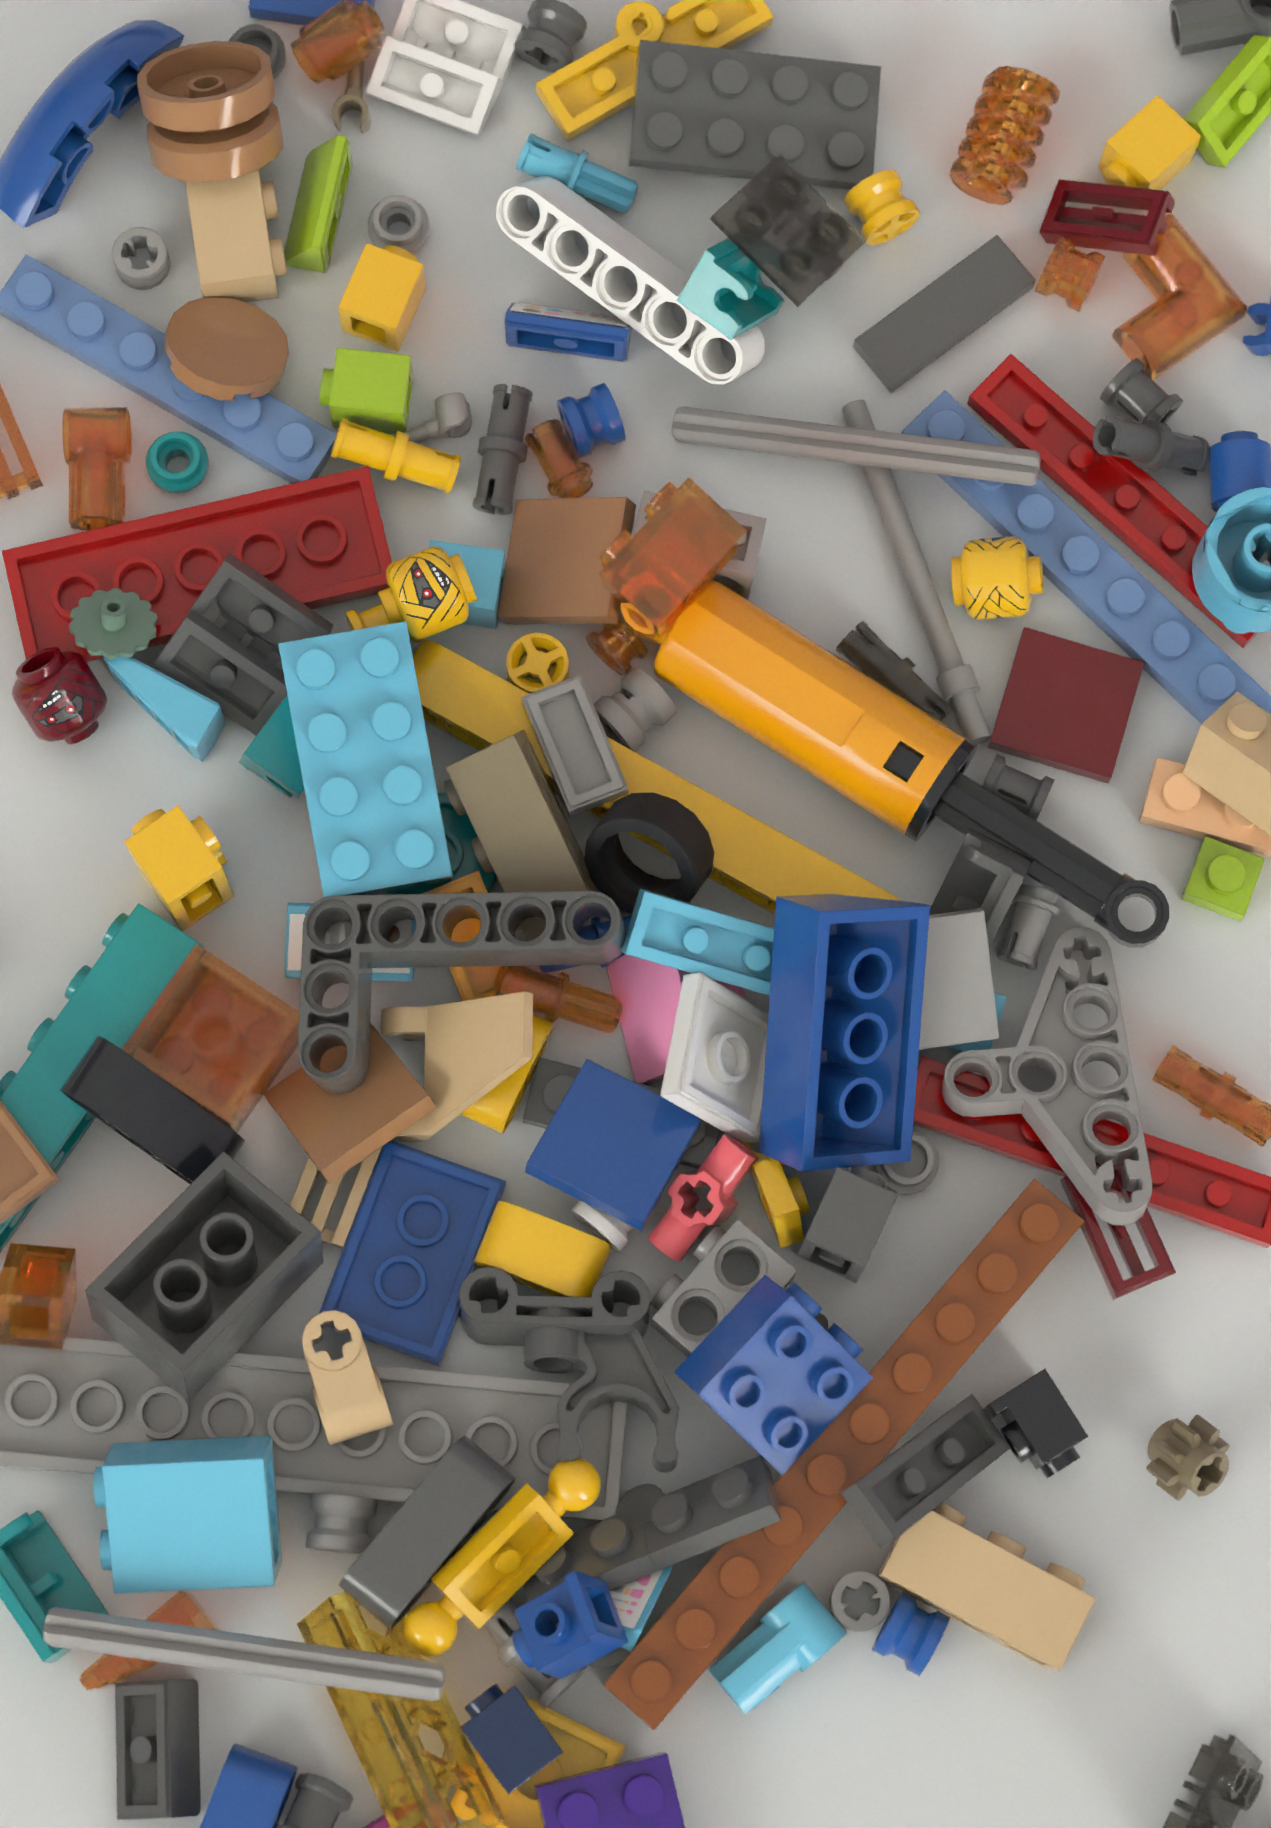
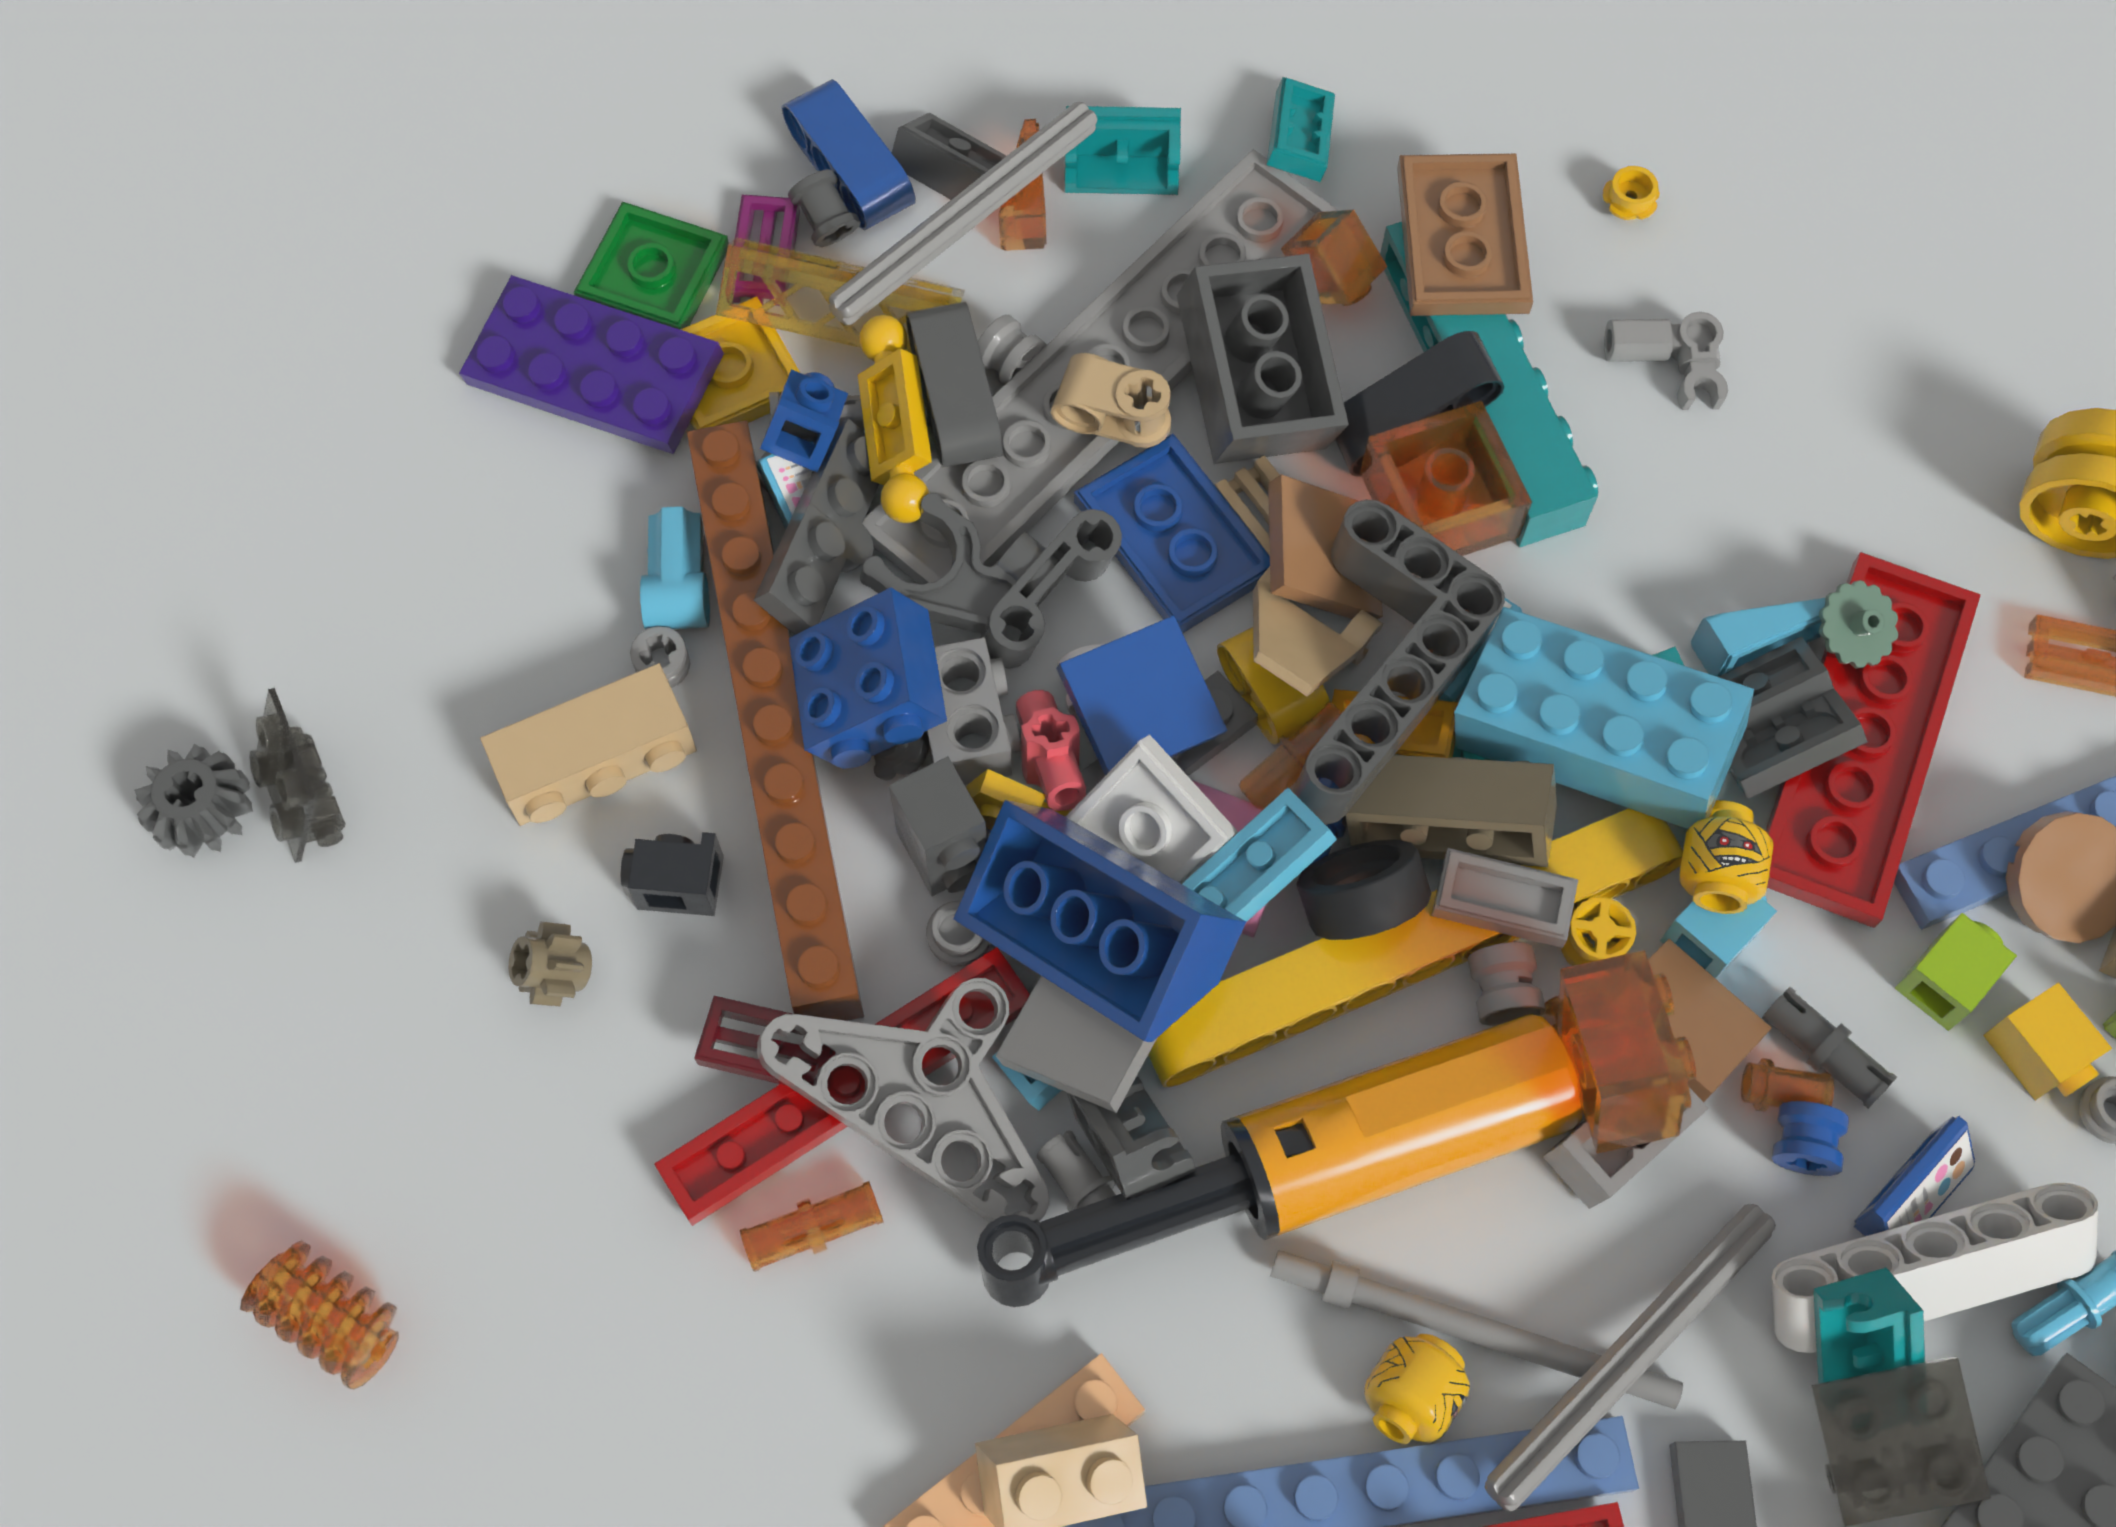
camera: 130 degrees right, 10 degrees down
dark red head [12,647,107,744] -> none
clear orange piece [62,407,132,531] -> none
medium azure brick [93,1435,282,1594] -> none
yellow brick [124,805,234,932] -> none
teal plate [146,431,209,493] -> none
yellow pin [331,418,461,494] -> none
light grey hand [405,392,472,443] -> none
dark blue brick [460,1683,563,1795] -> none
yellow beam [473,1201,612,1297] -> none
clear smoke pin [835,621,953,722] -> none
dark grey plate [841,1394,1011,1549] -> none
blue wheel [872,1591,950,1676] -> none
dark grey bush [982,754,1055,820] -> none
dark red tile [988,627,1144,783] -> none
lime plate [1181,836,1265,921] -> none

